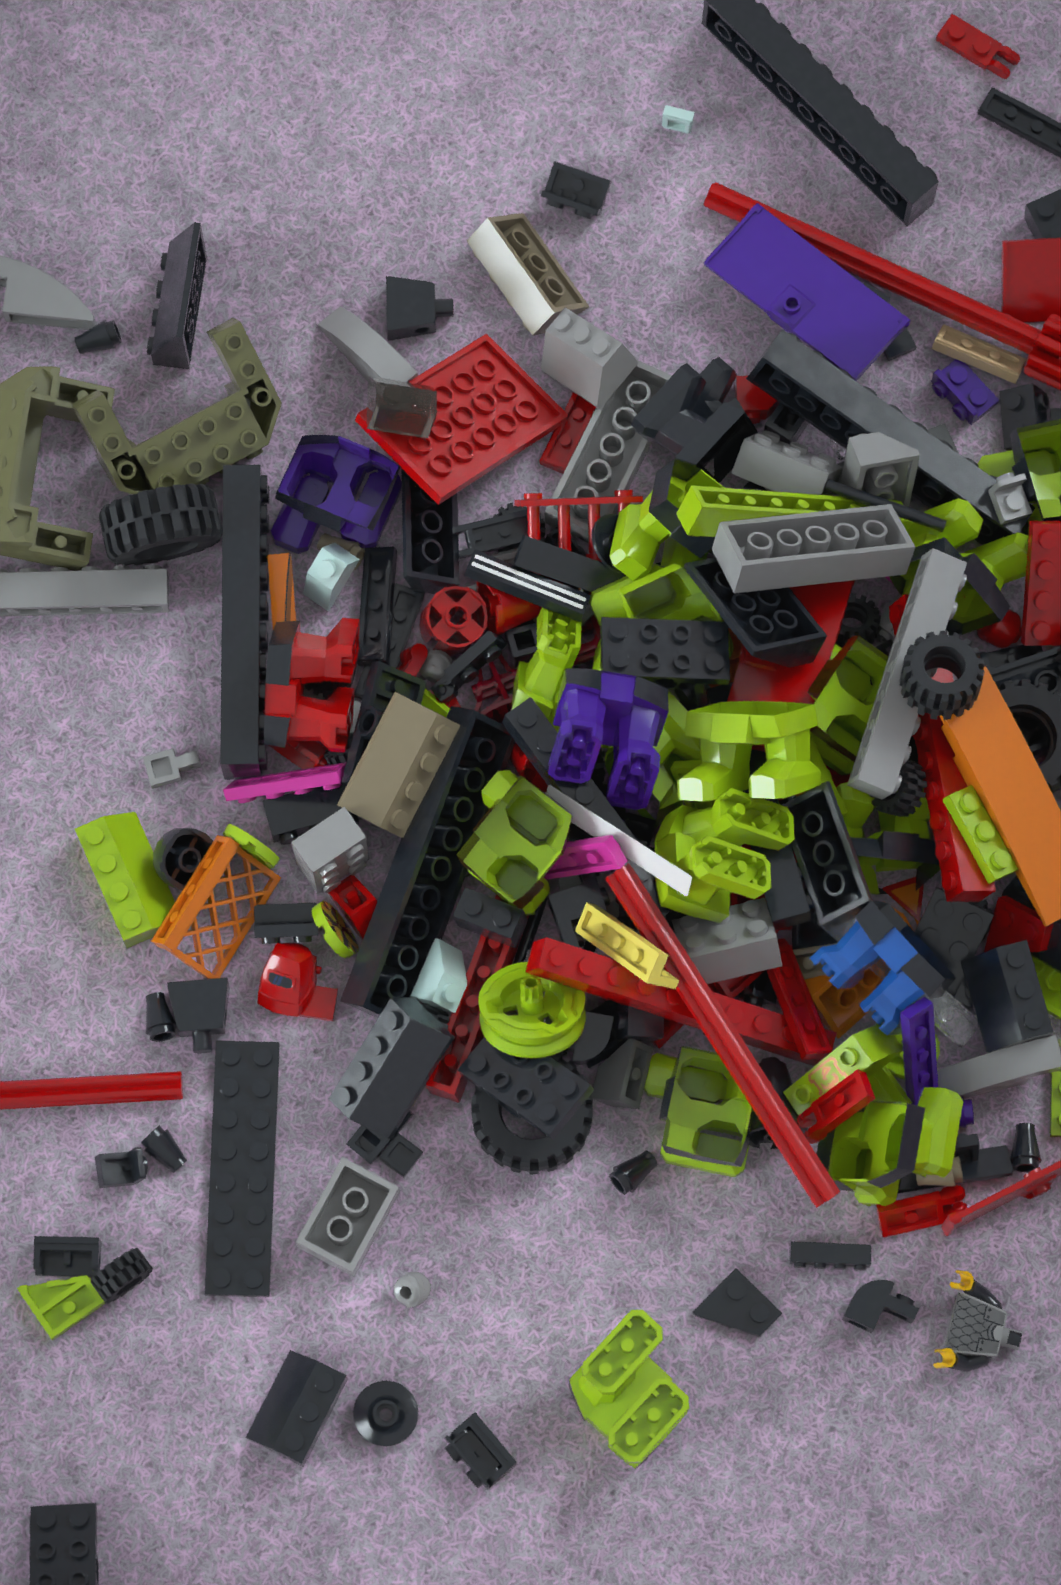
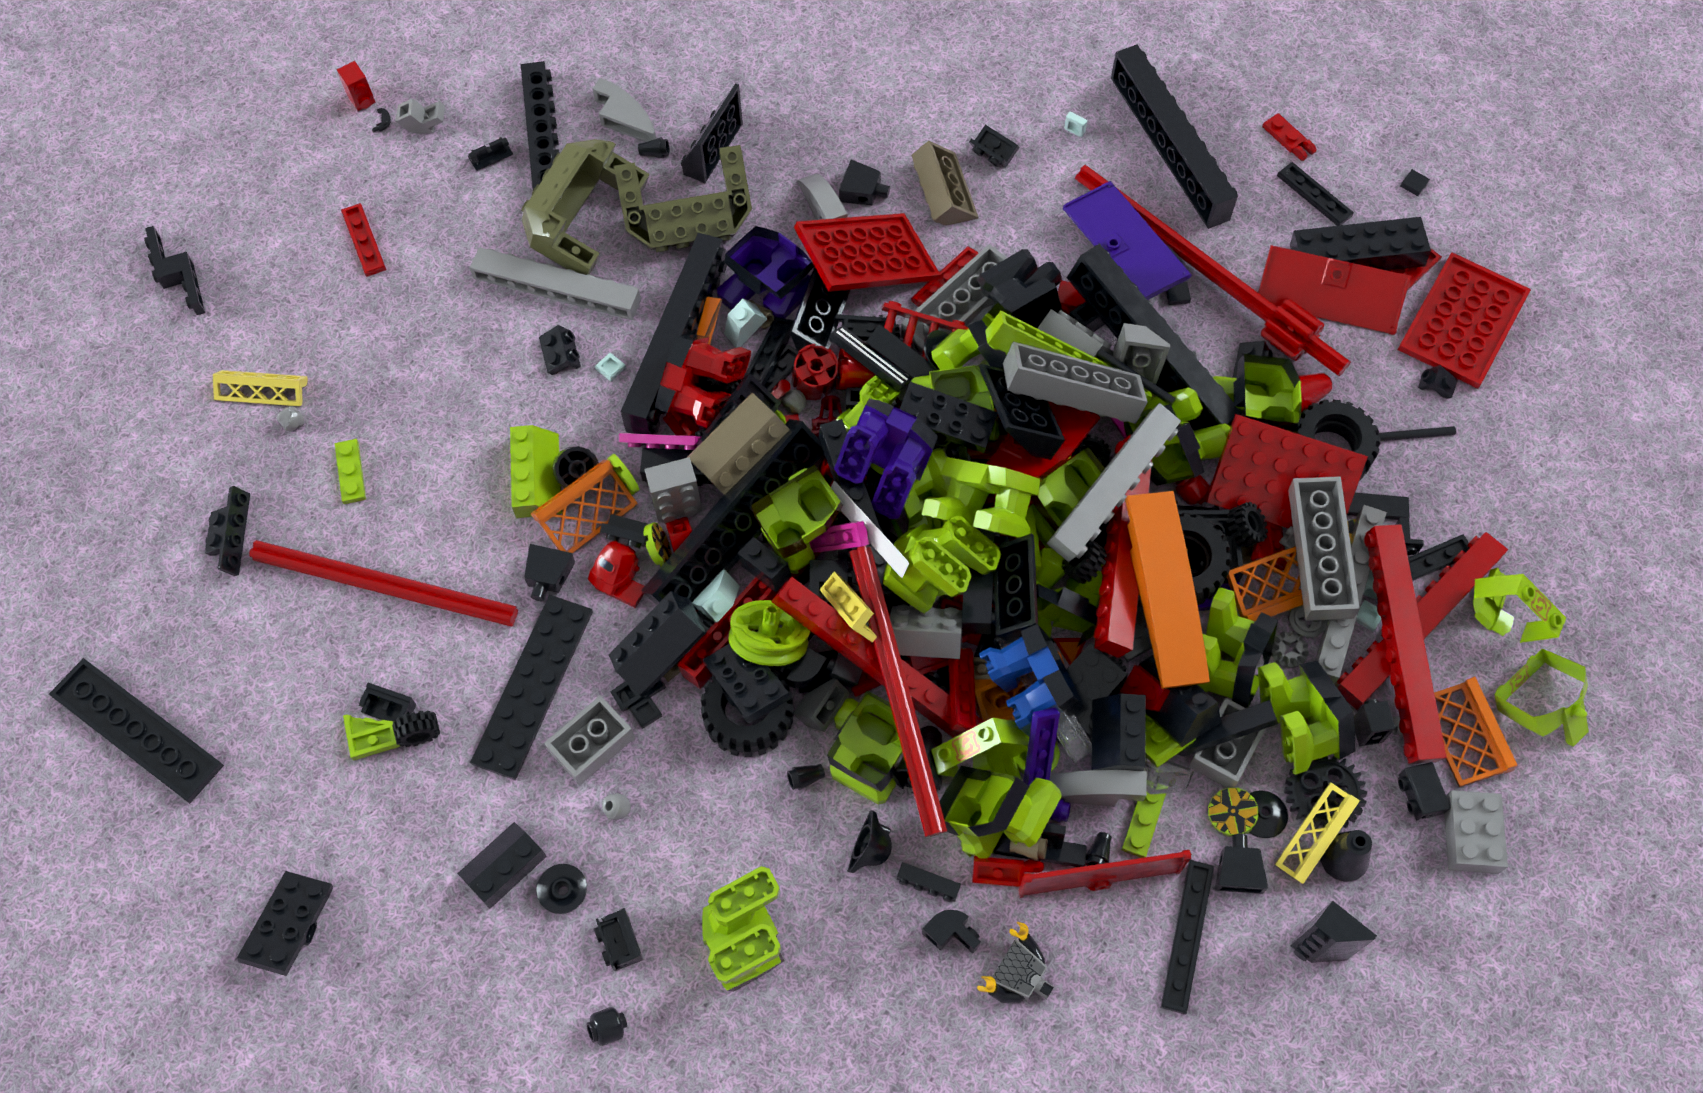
camera: 20 degrees right, 10 degrees down
black bracket [94,1147,148,1188] -> none
black tyre [99,484,223,566] -> none
black cone [141,1125,187,1173] -> none
light grey plate [143,748,202,789] -> none
black cone [146,992,177,1042] -> none
clear smoke slope [367,376,437,438] -> none
black hinge [430,631,508,704] -> none
light grey slope [541,307,639,409] -> none
black wing [693,1268,782,1337] -> none
red hinge [796,1069,876,1144] -> none
black tyre [900,631,985,720] -> none
dark purple bracket [931,359,999,425] -> none
tan tile [932,324,1027,384] -> none
lime plate [943,785,1018,884] -> none
light grey bracket [988,472,1032,525] -> none
none -> black bracket [539,325,581,375]
none -> black head [586,1007,627,1046]
none -> light aqua tile [595,353,626,382]
none -> black hat [847,810,892,873]

